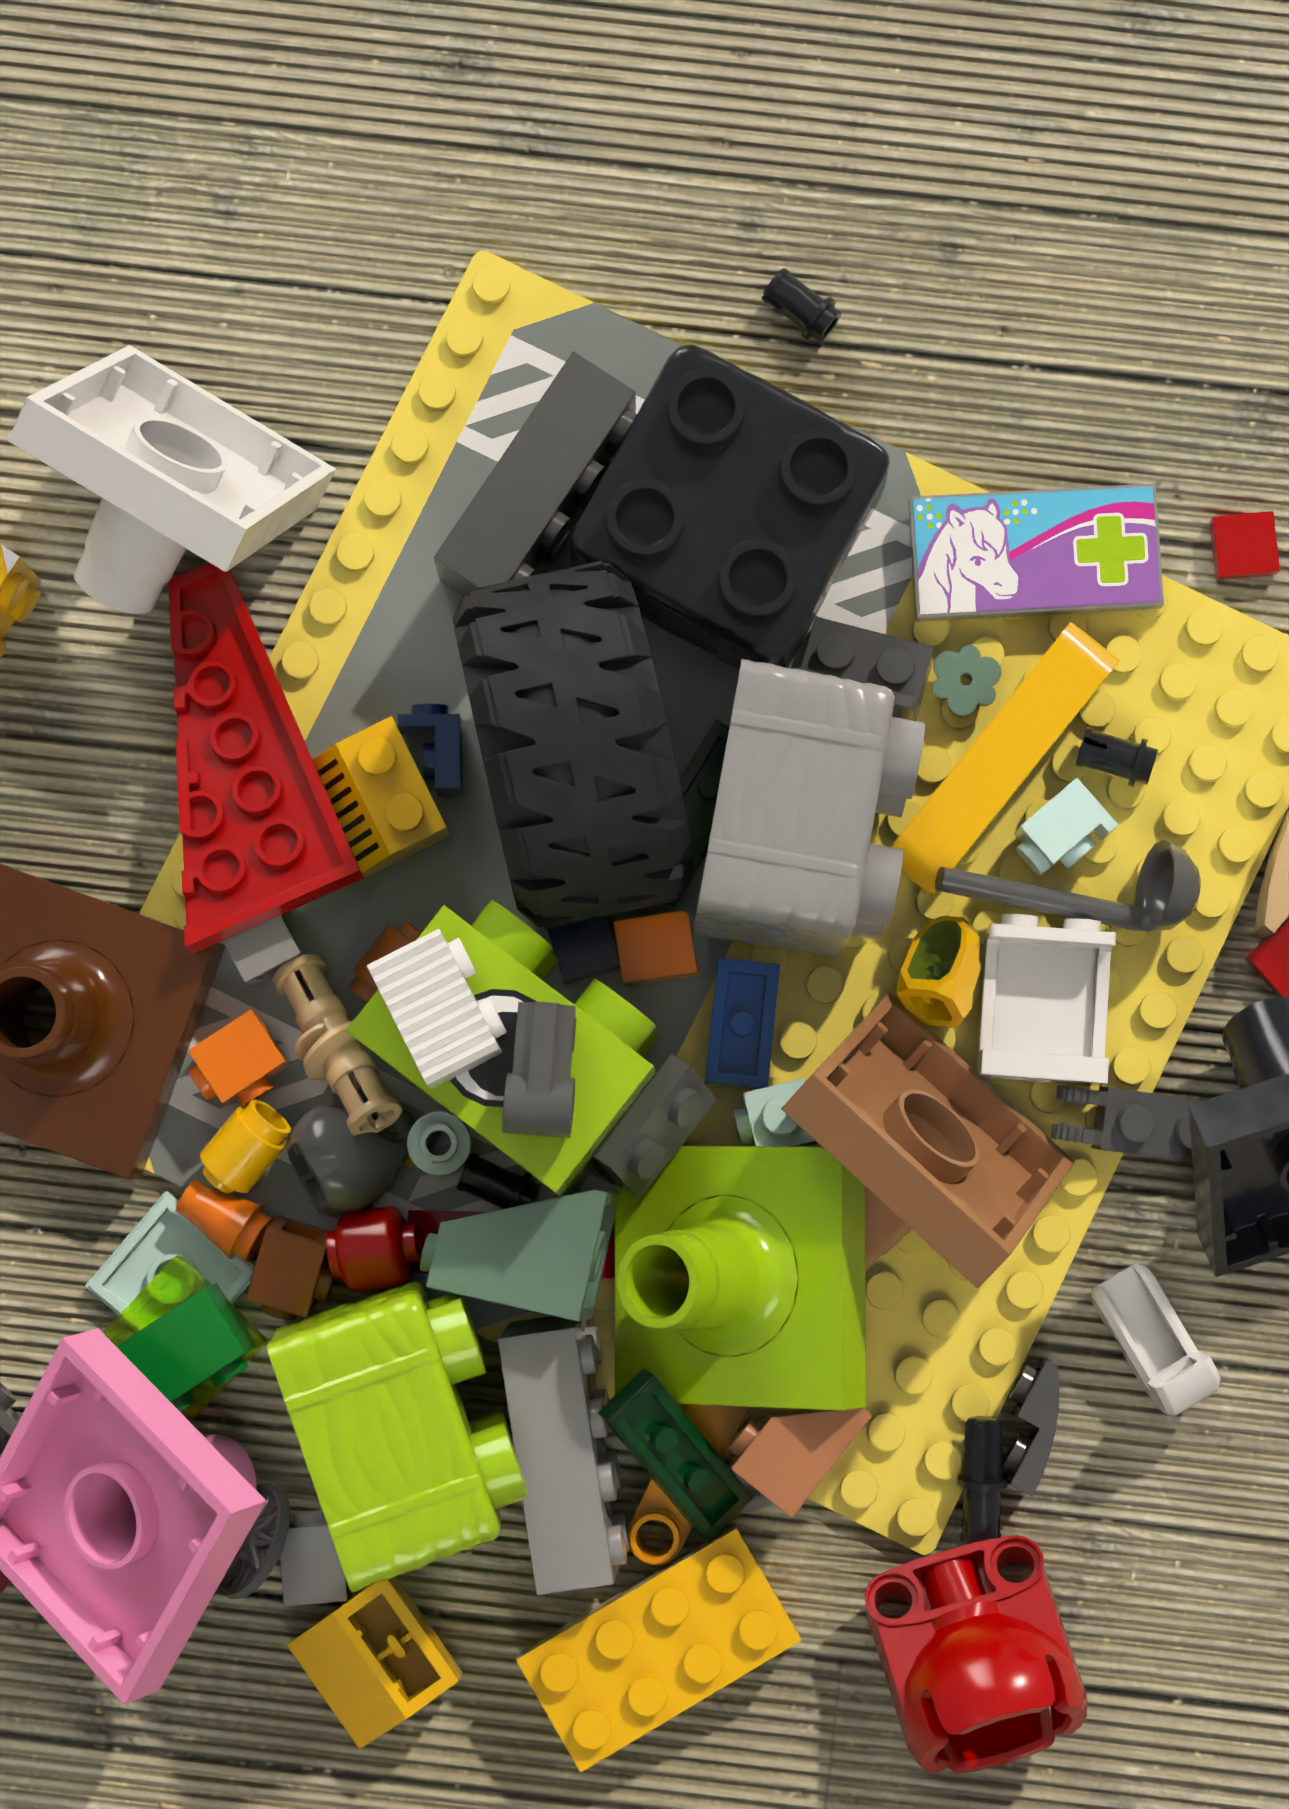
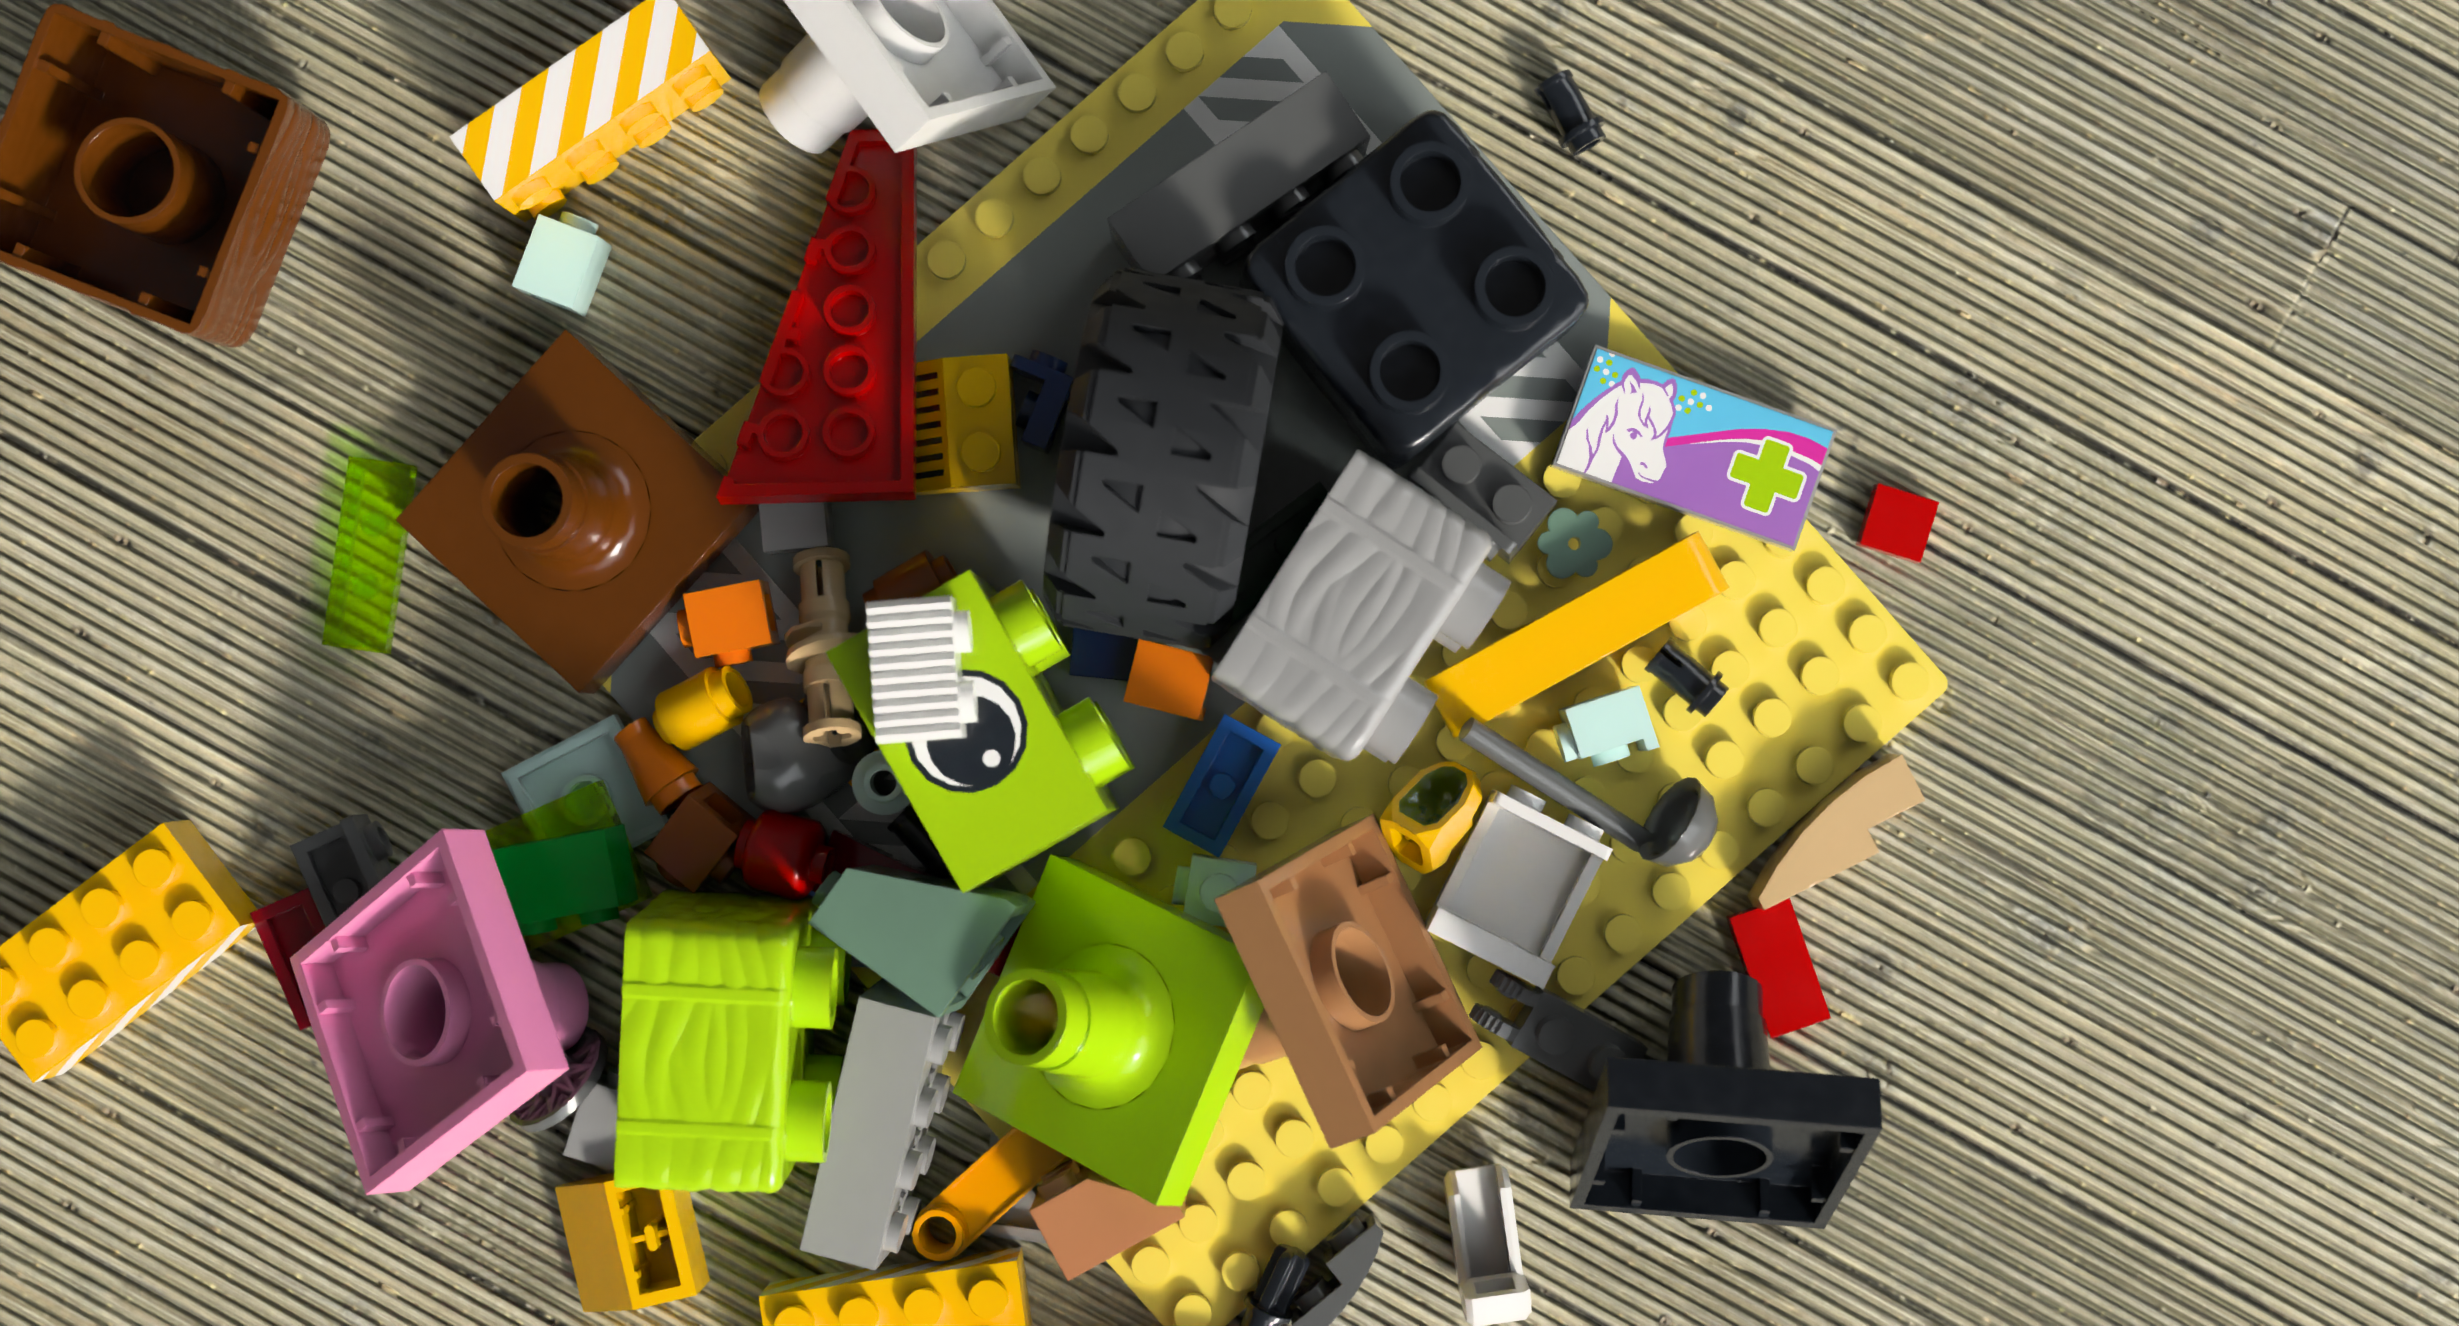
camera: 20 degrees right, 5 degrees up
dark grey piece [502,1001,577,1138] -> none
dark grey bracket [592,1054,717,1200] -> none
dark green tile [598,1368,754,1542] -> none

